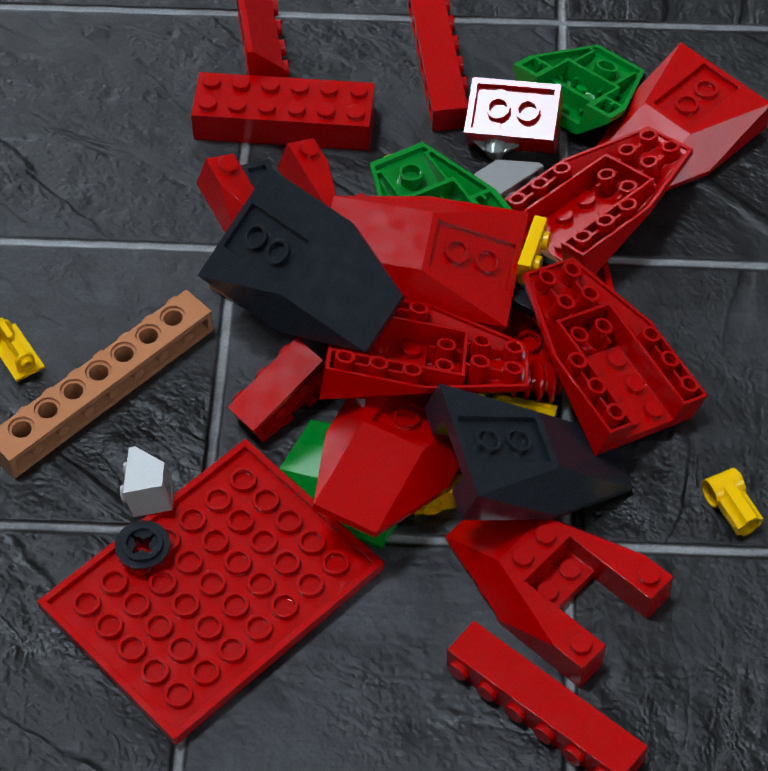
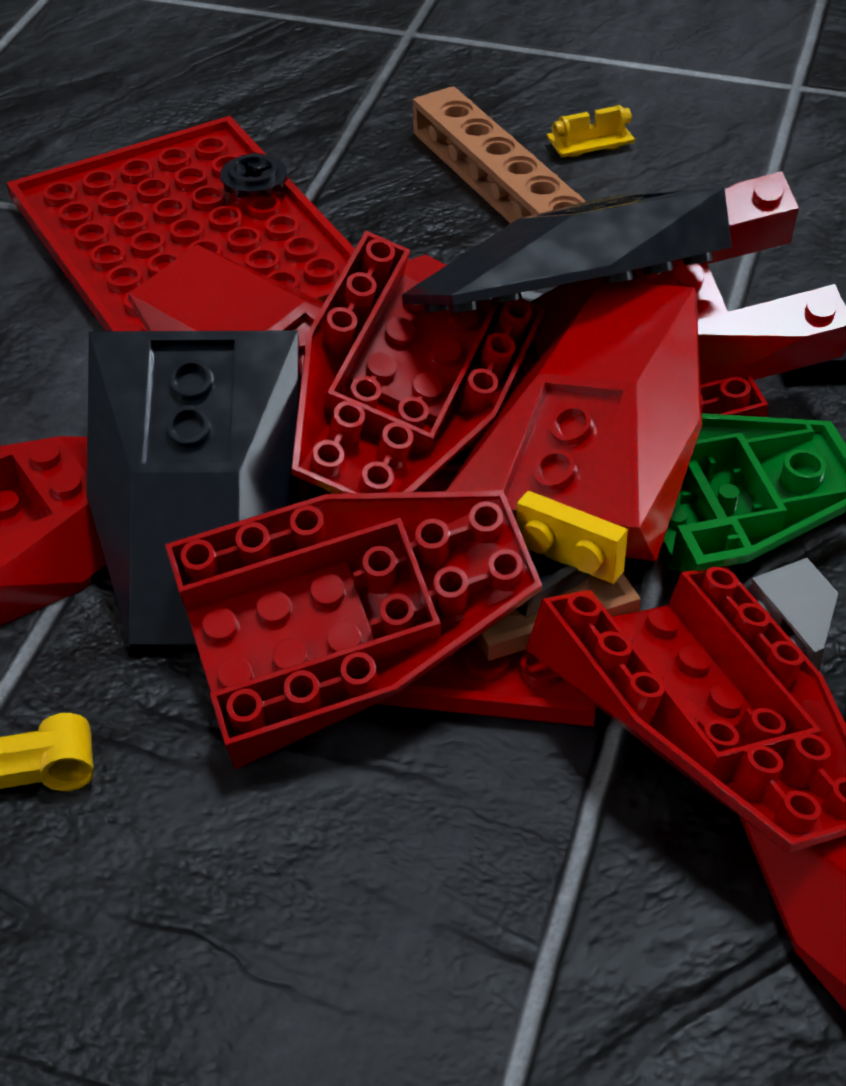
camera: 105 degrees right, 10 degrees down
light grey slope [120,446,175,517] -> none

